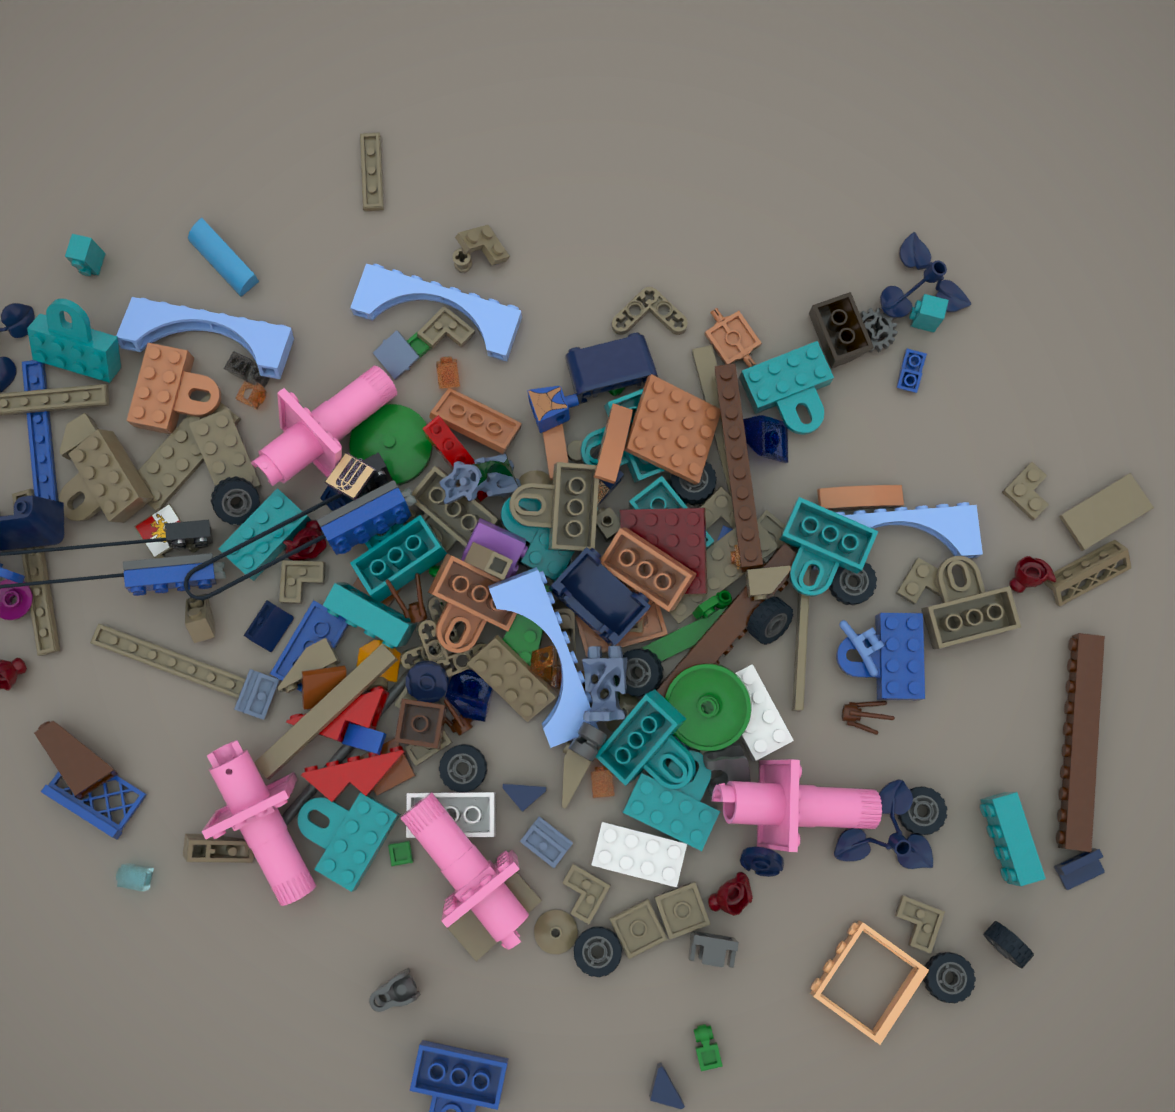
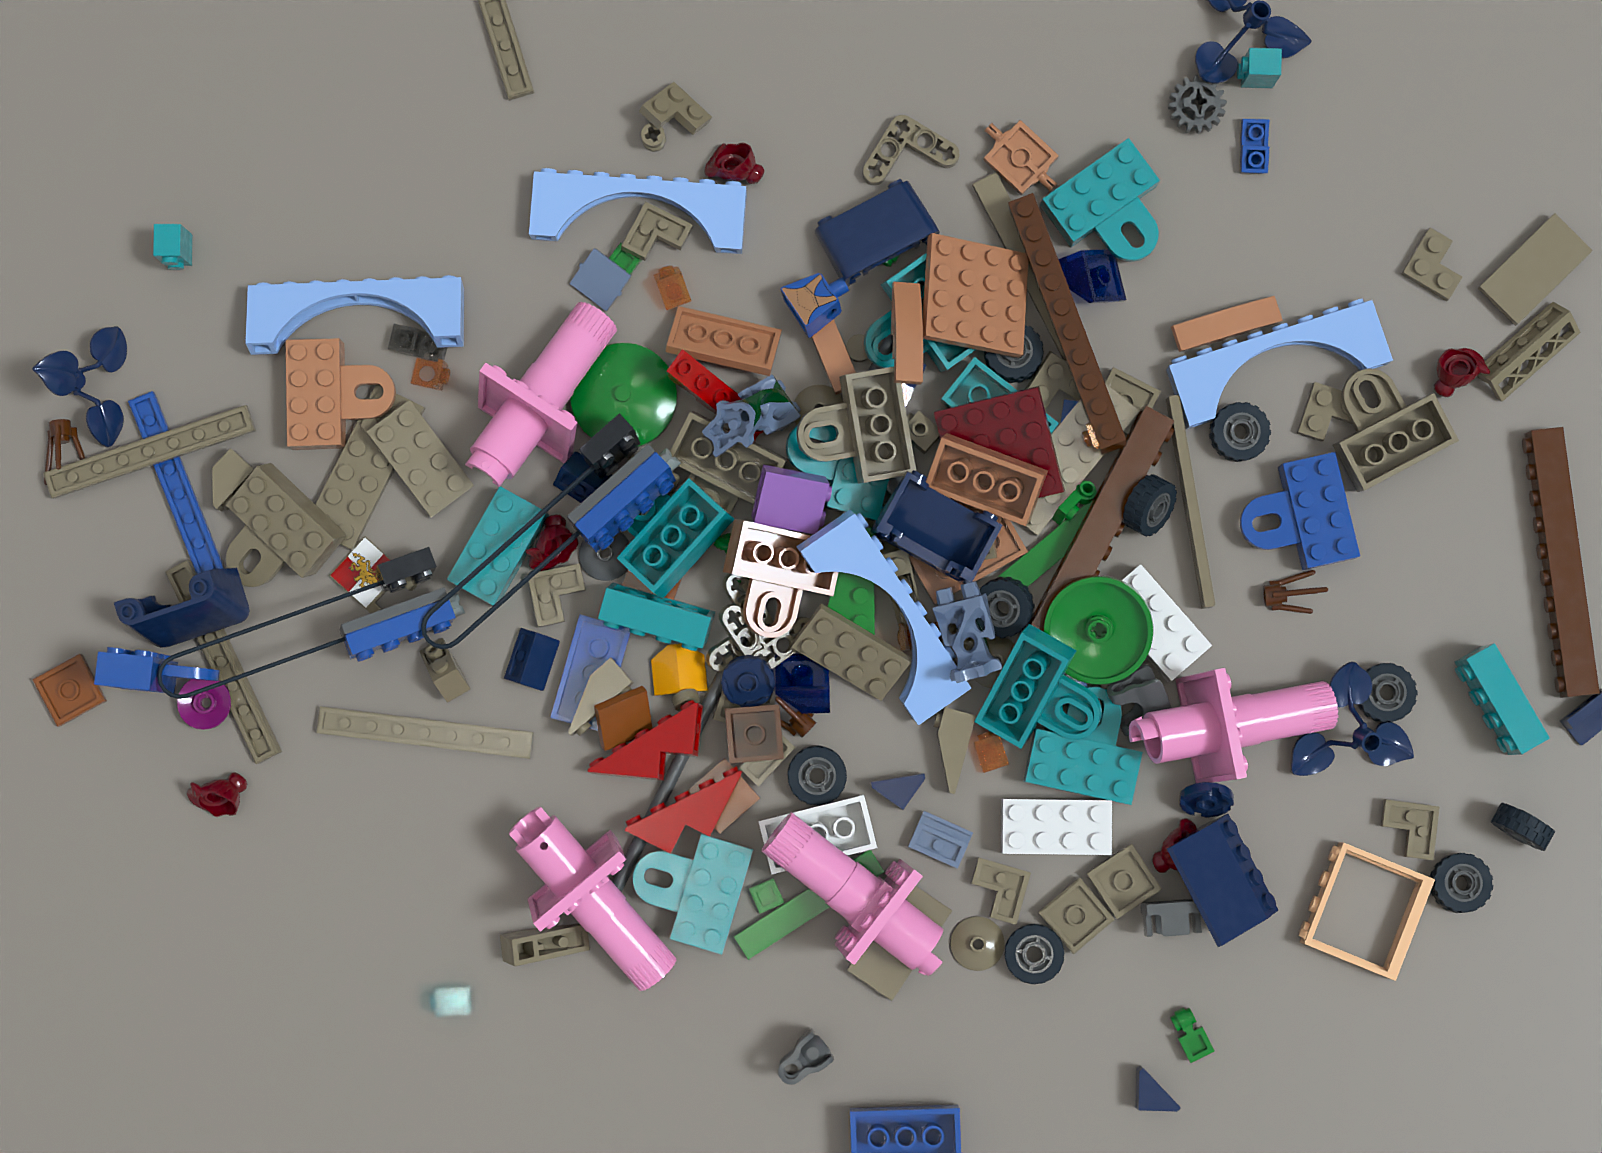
camera: 10 degrees left, 5 degrees up
teal brick [27,299,121,383] -> none
reddish brown slope [34,721,118,799] -> none
blue fence [41,771,147,840] -> none
dark azure brick [188,218,259,297] -> none
black wheel [211,476,260,525] -> none
sand blue plate [234,669,279,720] -> none
dark tan tile [254,643,398,780] -> none
piece [325,452,376,500] -> none
blue slope [342,723,387,755] -> none
reddish brown plant [385,573,428,623] -> none
dark tan slope [464,542,513,580] -> none
clear orange bracket [530,645,555,682] -> none
dark grey wheel [569,722,608,762] -> none
dark tan slope [745,566,791,601] -> none
teal brick [779,497,878,596] -> none
dark brown slope [809,292,874,369] -> none
medium blue piece [839,620,885,677] -> none
none -> dark grey dish [579,532,630,581]
none -> dark red hair [704,142,765,184]
none -> green tile [734,850,885,960]
none -> dark blue slope [1167,814,1278,947]

